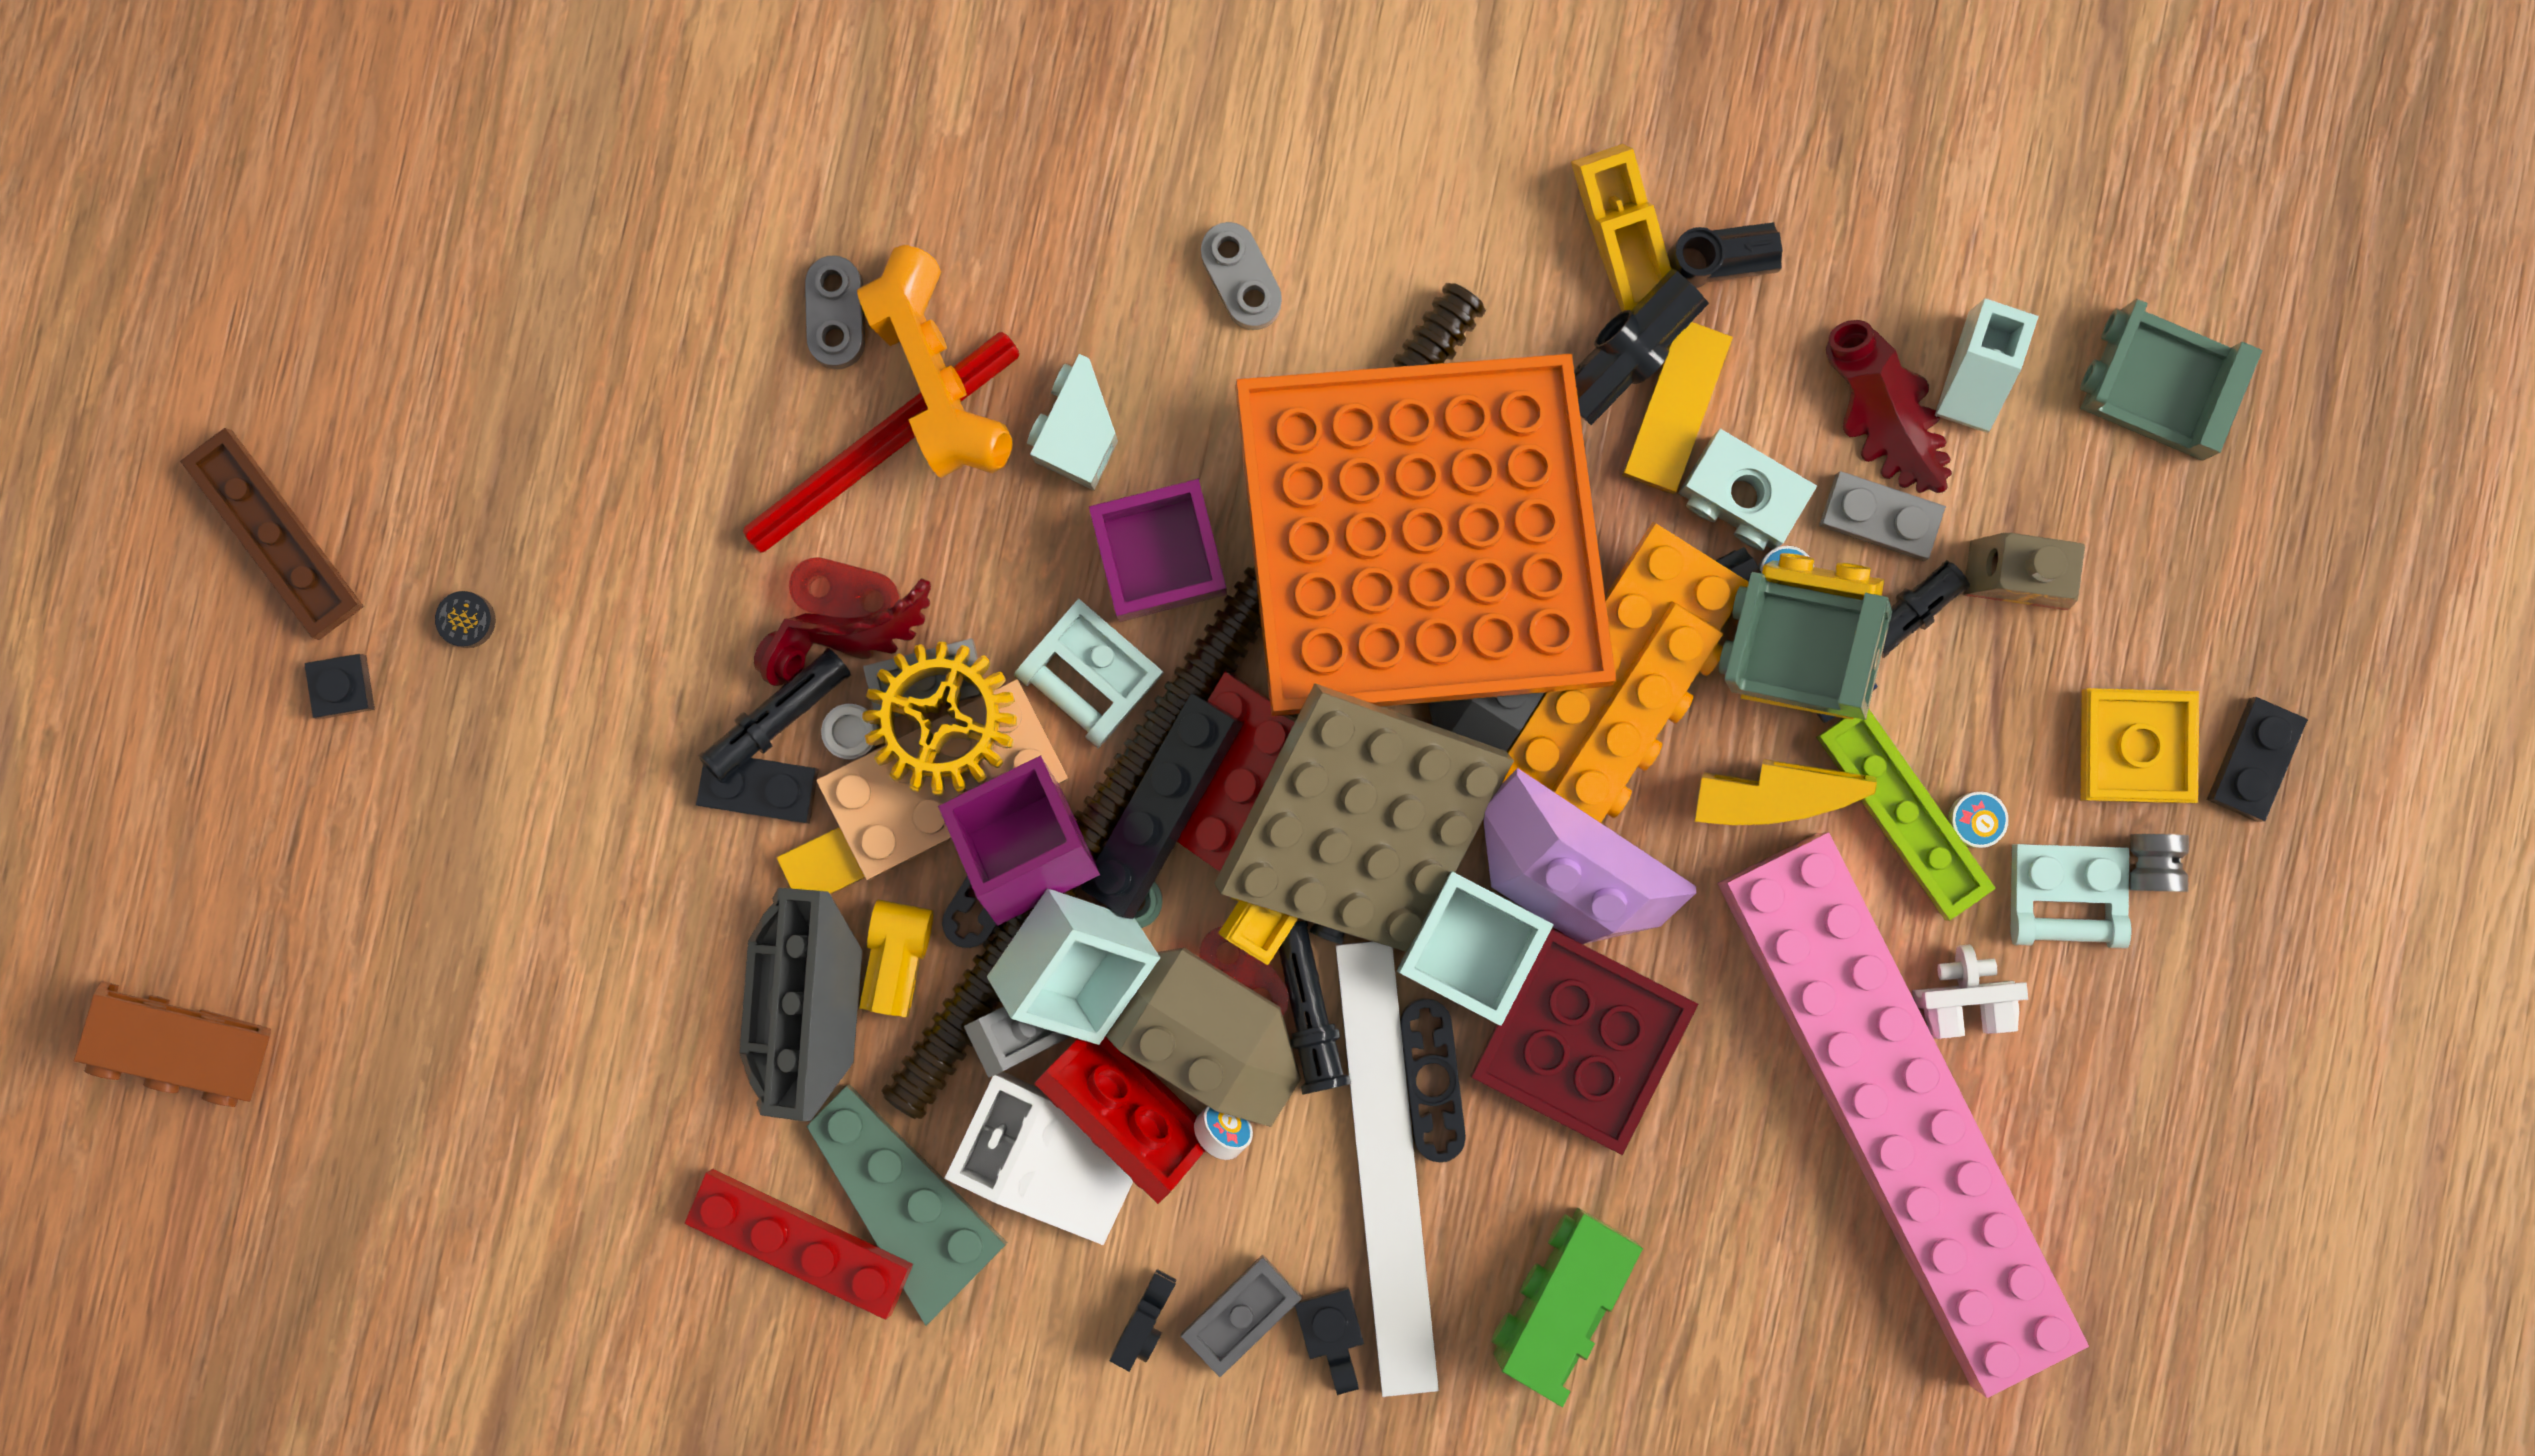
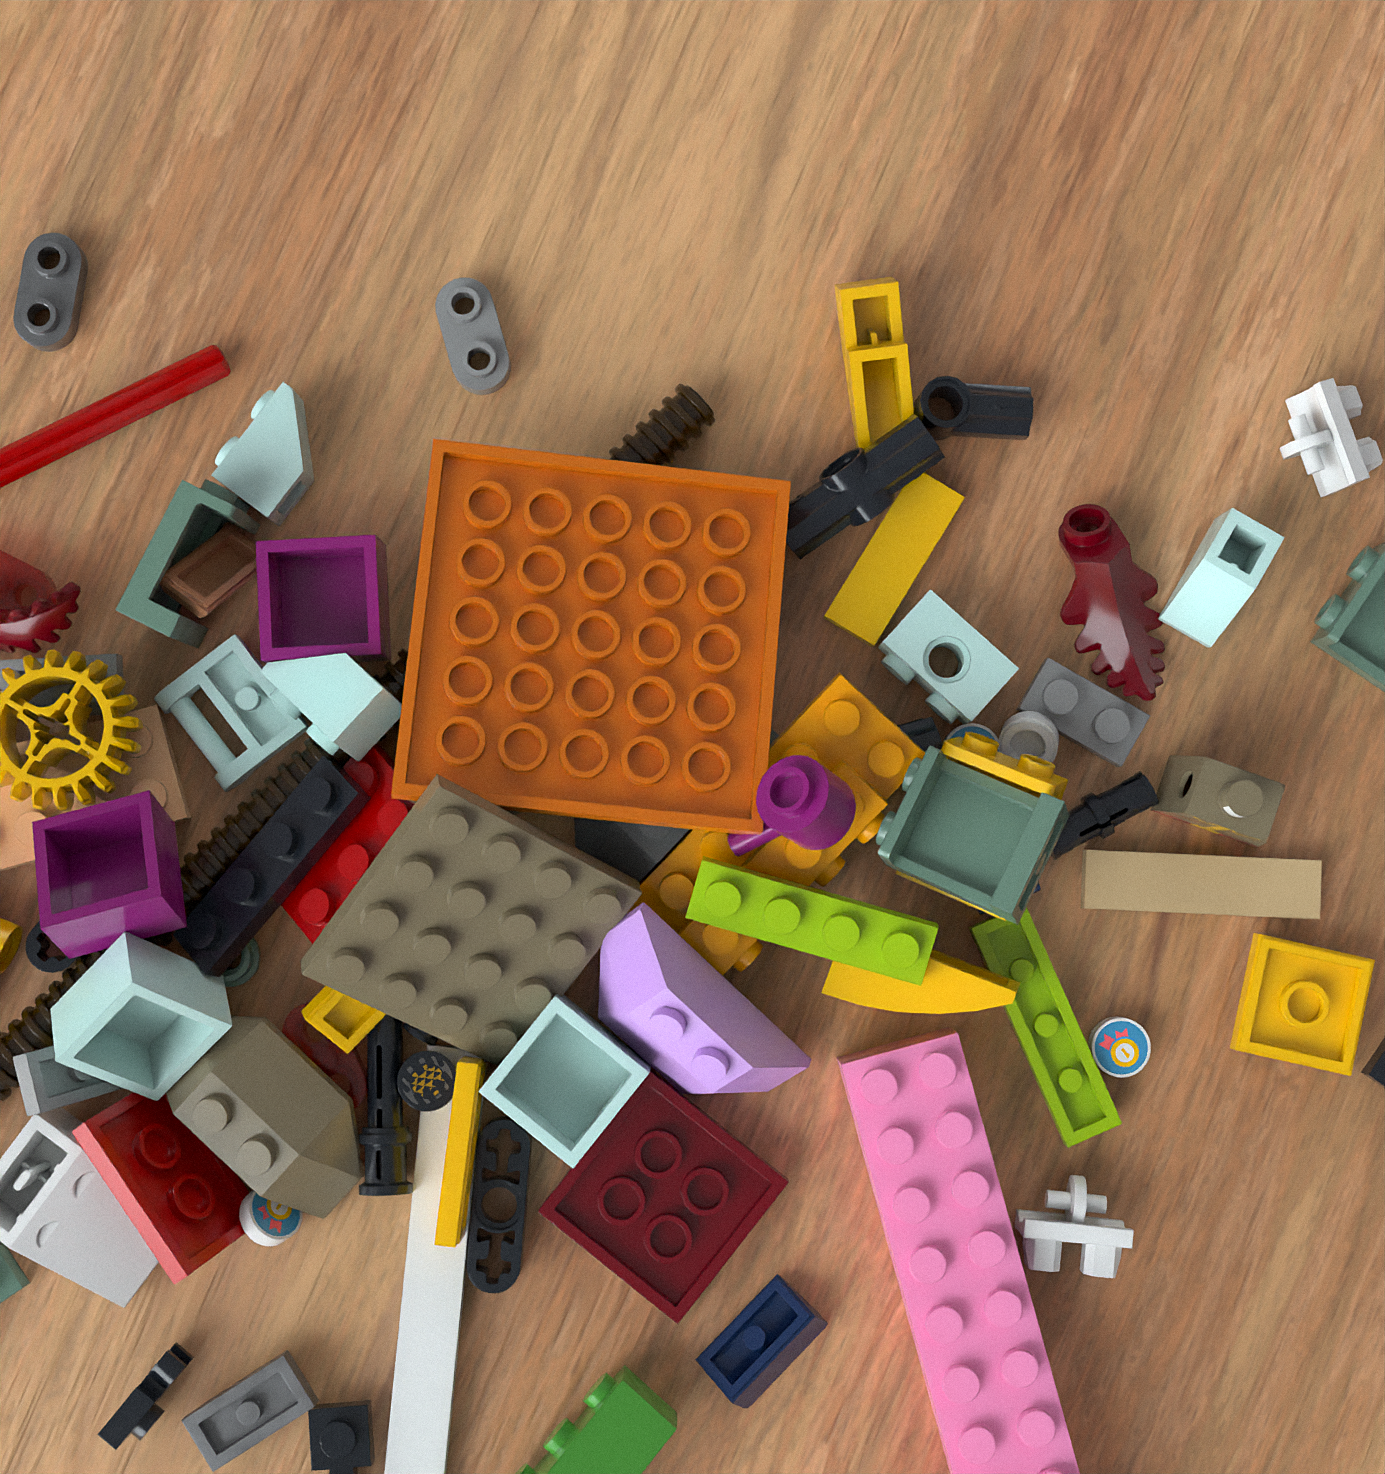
camera: 15 degrees right, 0 degrees up
light orange plate [857,245,1012,478] -> none
light aqua plate [2010,844,2131,949] -> none
flat silver wheel [2130,834,2189,892] -> none
none -> sand green panel [115,479,260,649]
none -> nougat tile [160,525,257,618]
none -> light aqua slope [259,653,402,762]
none -> tile [397,1051,456,1112]
none -> yellow tile [434,1056,487,1248]
none -> lime plate [685,856,938,986]
none -> dark blue slope [695,1274,828,1409]
none -> magenta piece [727,755,856,857]
none -> white tile [998,711,1059,763]
none -> tan tile [1081,850,1322,919]
none -> white hips [1280,378,1383,497]

